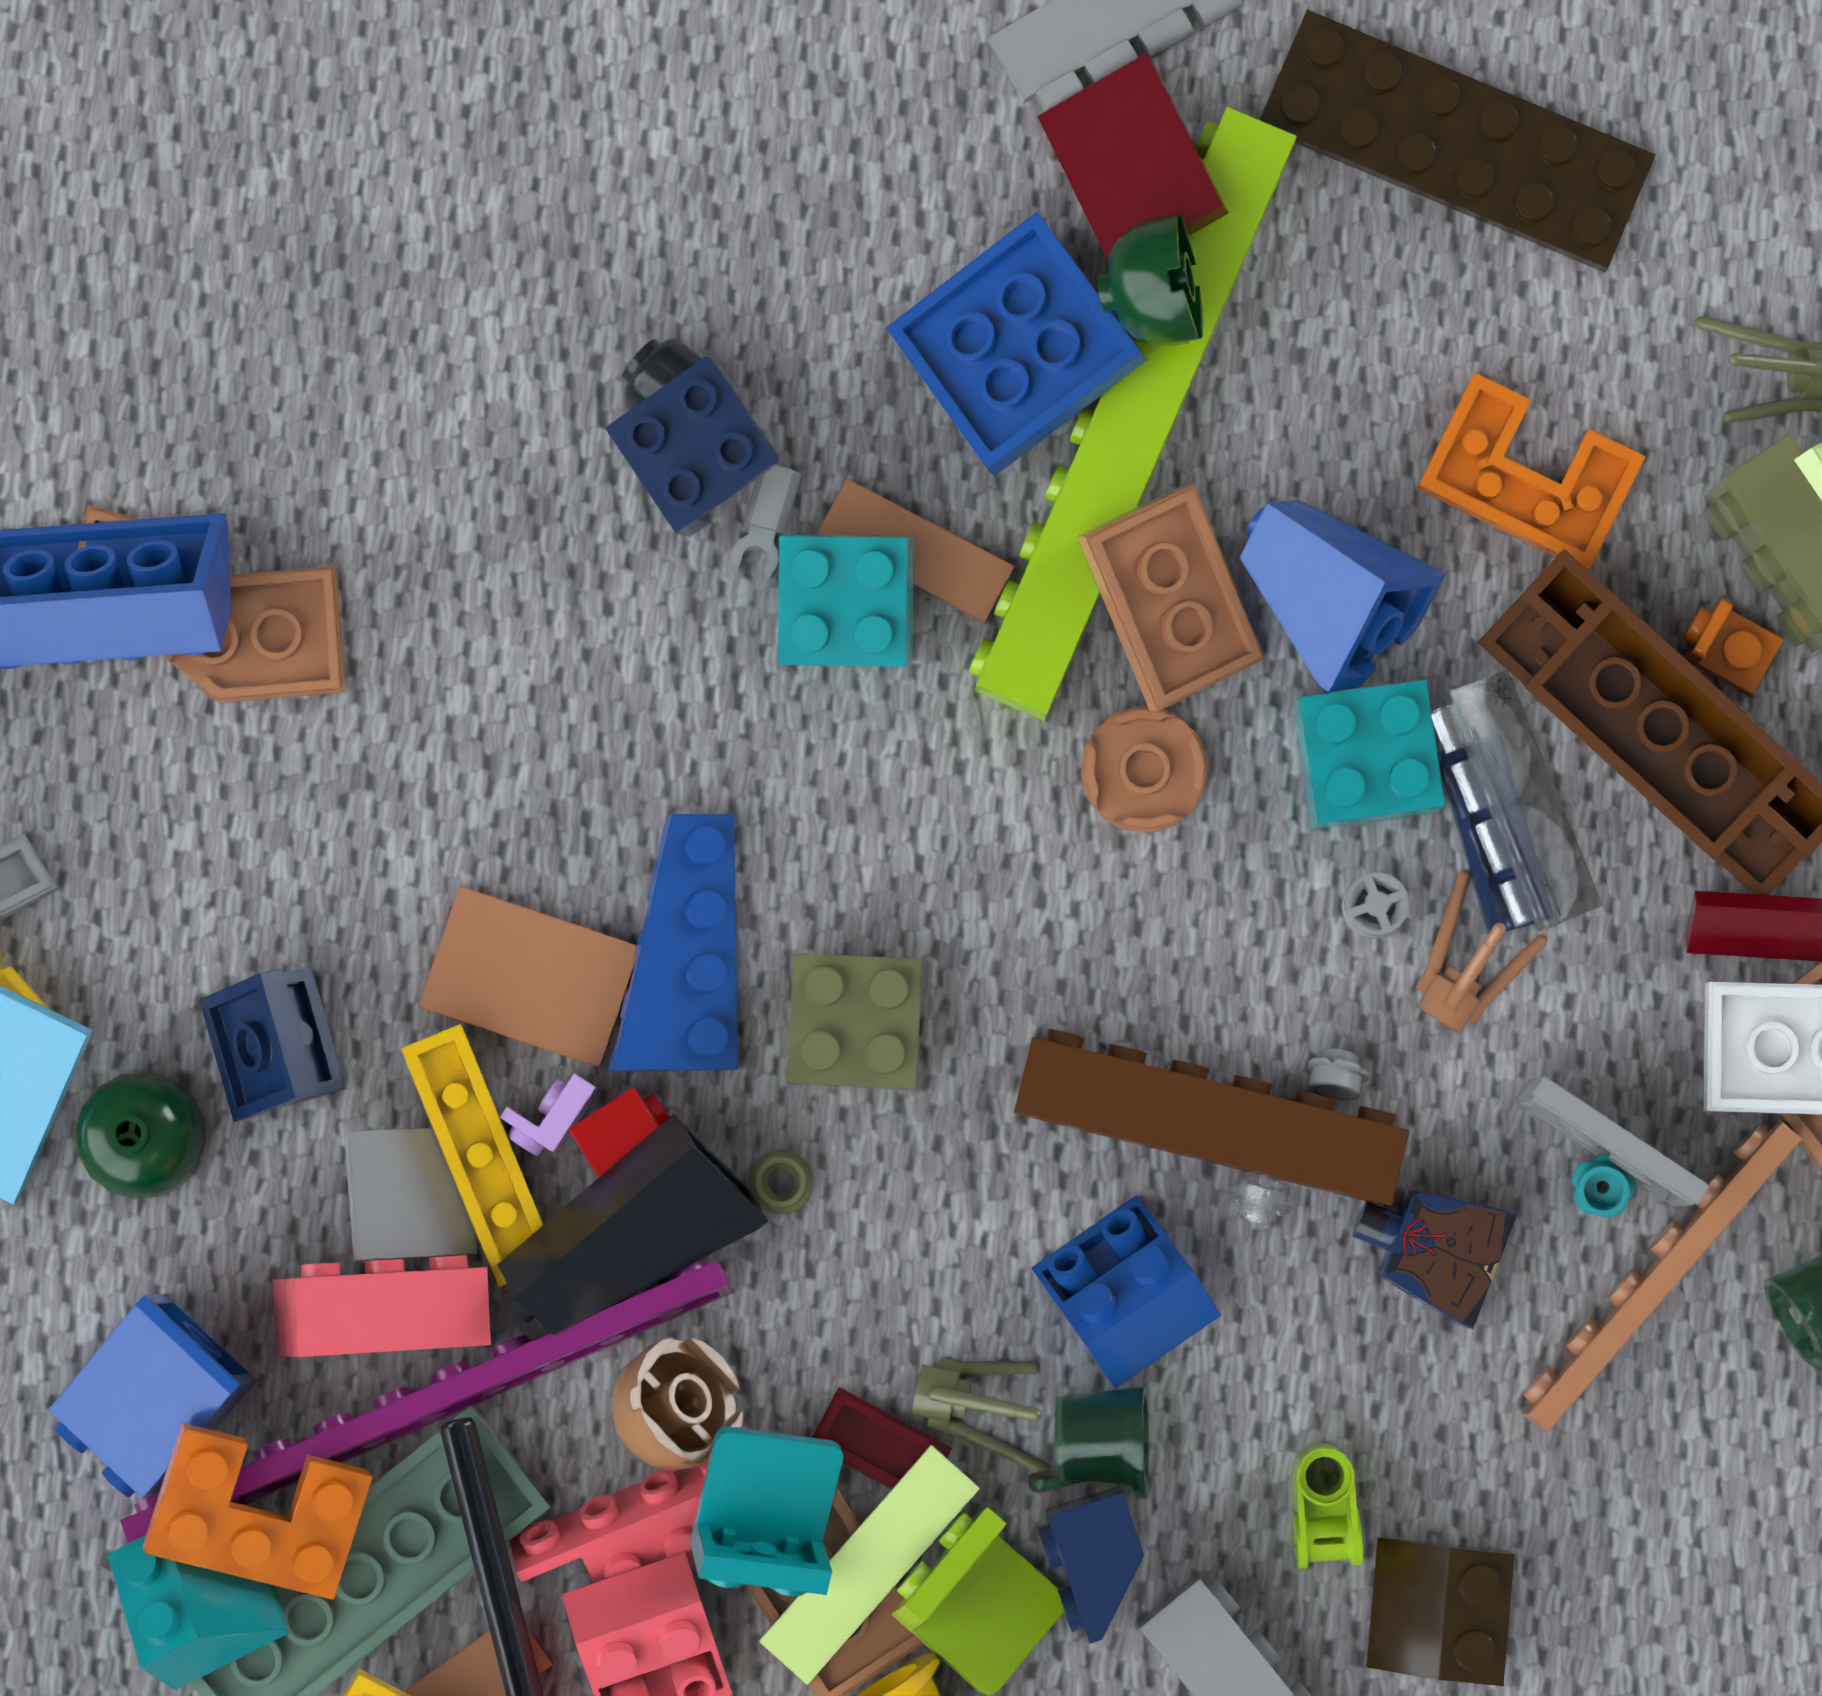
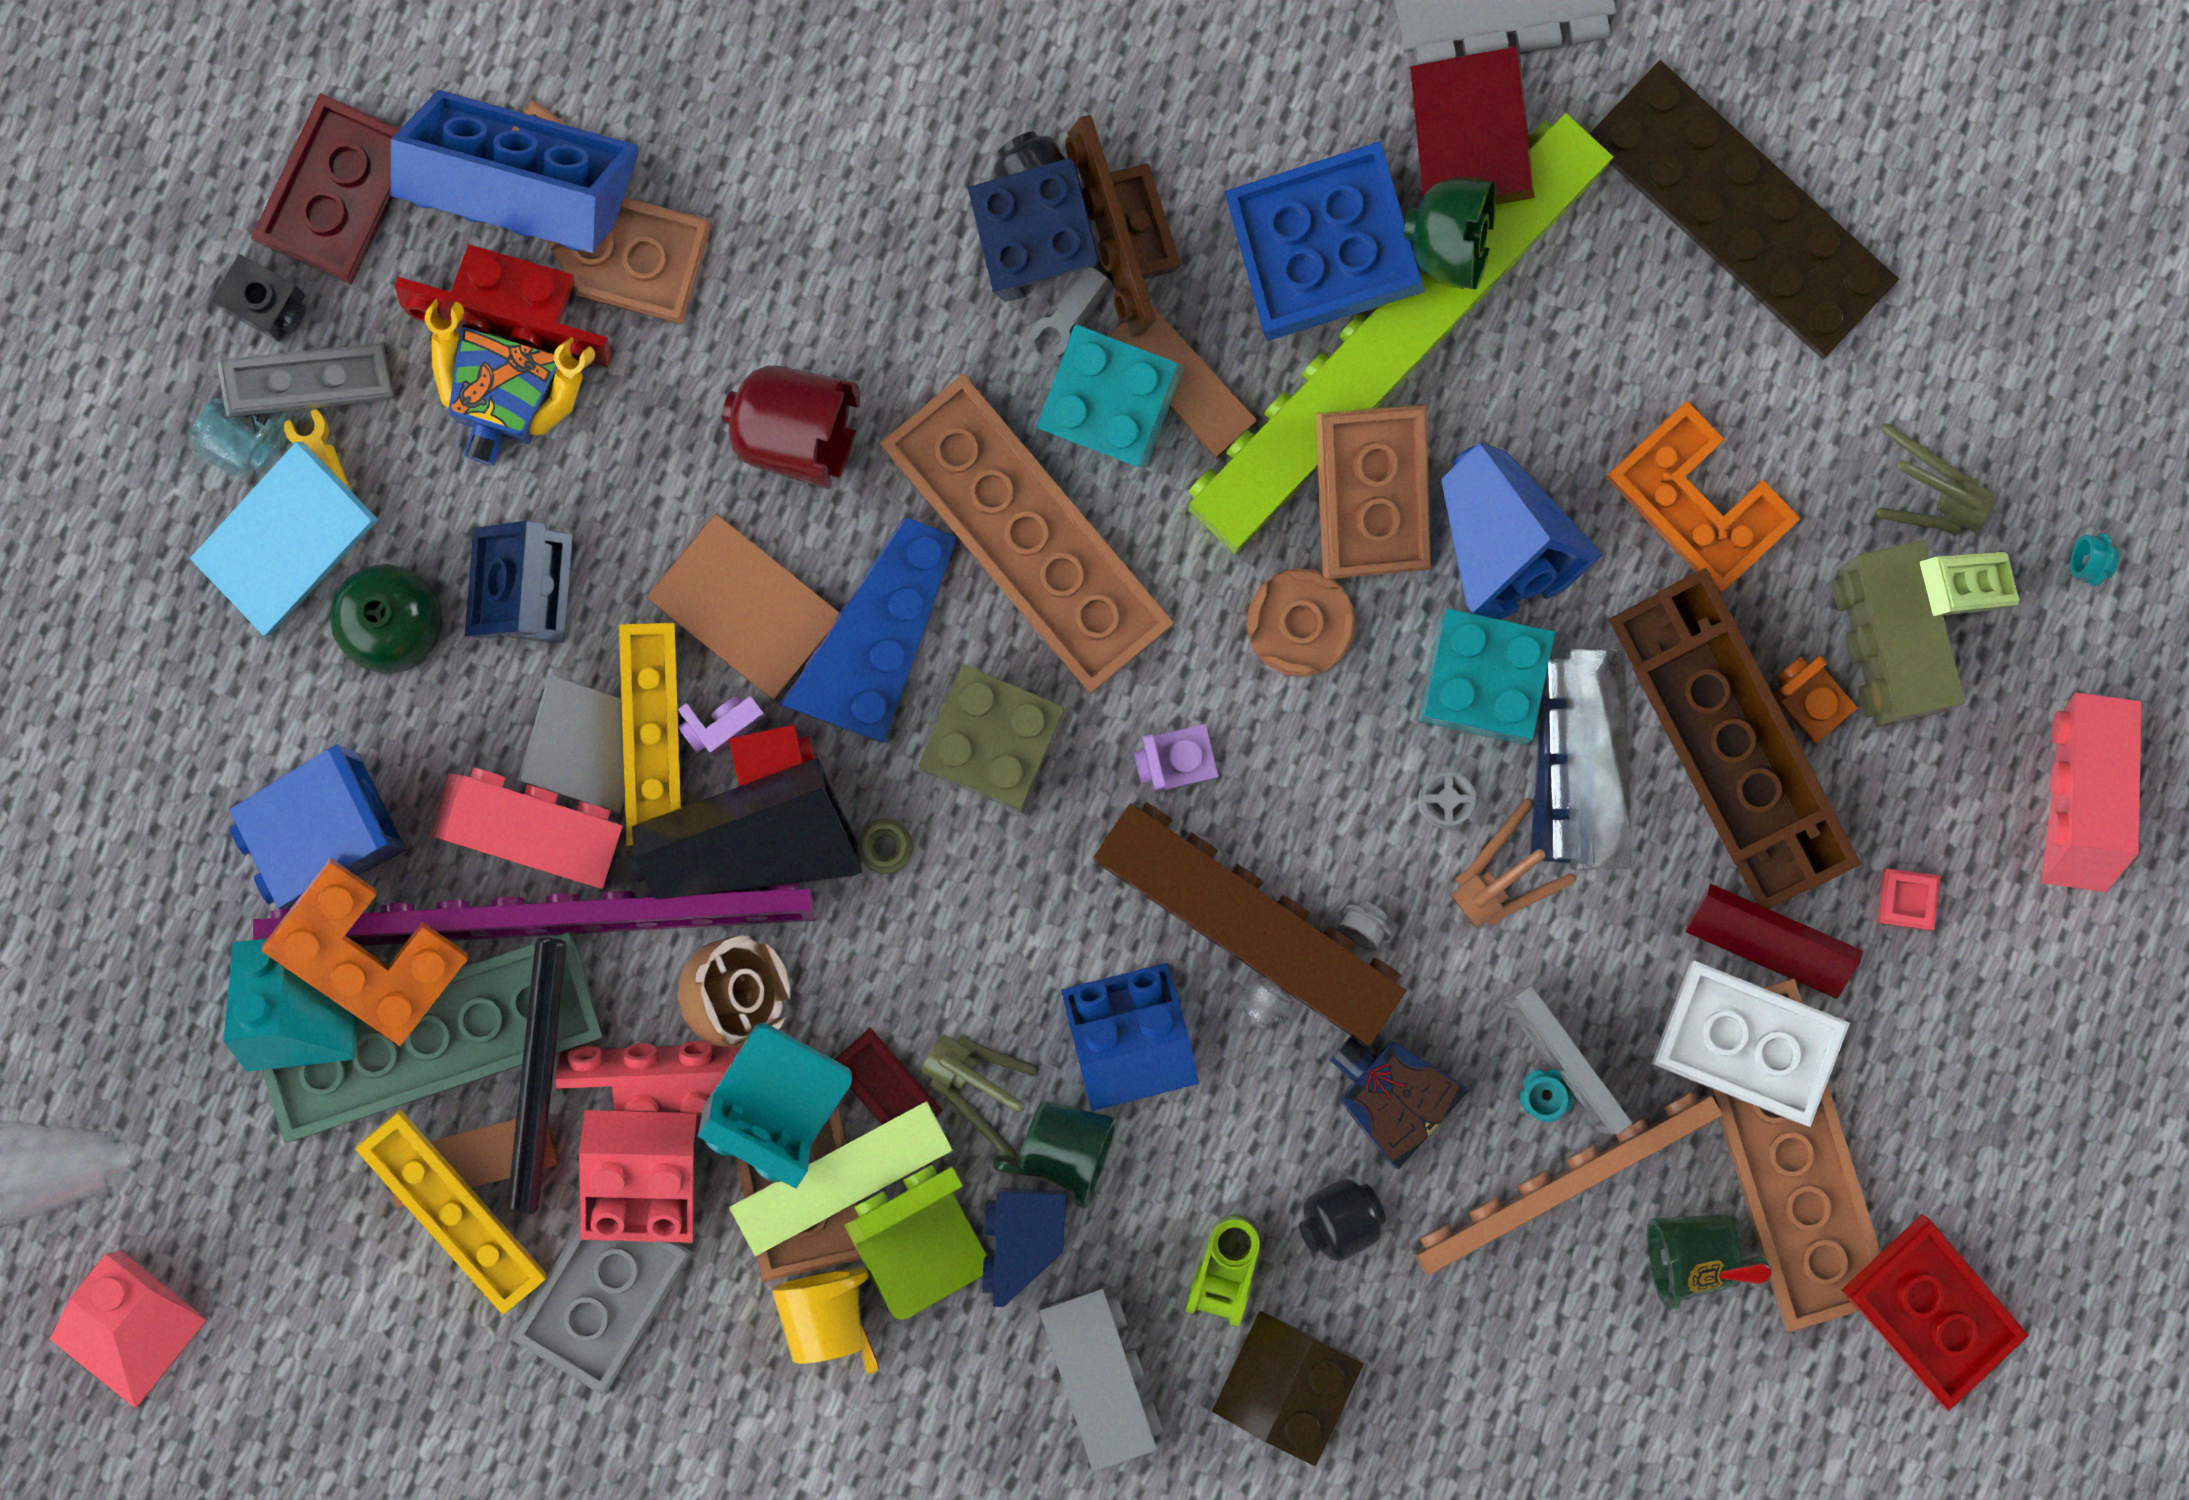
camera: 15 degrees right, 0 degrees up
none -> red bracket [395,244,611,368]
none -> torso [425,299,595,466]
none -> dark red cylinder [722,365,860,489]
none -> nougat plate [880,374,1174,695]
none -> reddish brown bracket [1066,115,1181,337]
none -> lavender bracket [1134,724,1218,793]
none -> black head [1299,1179,1386,1262]

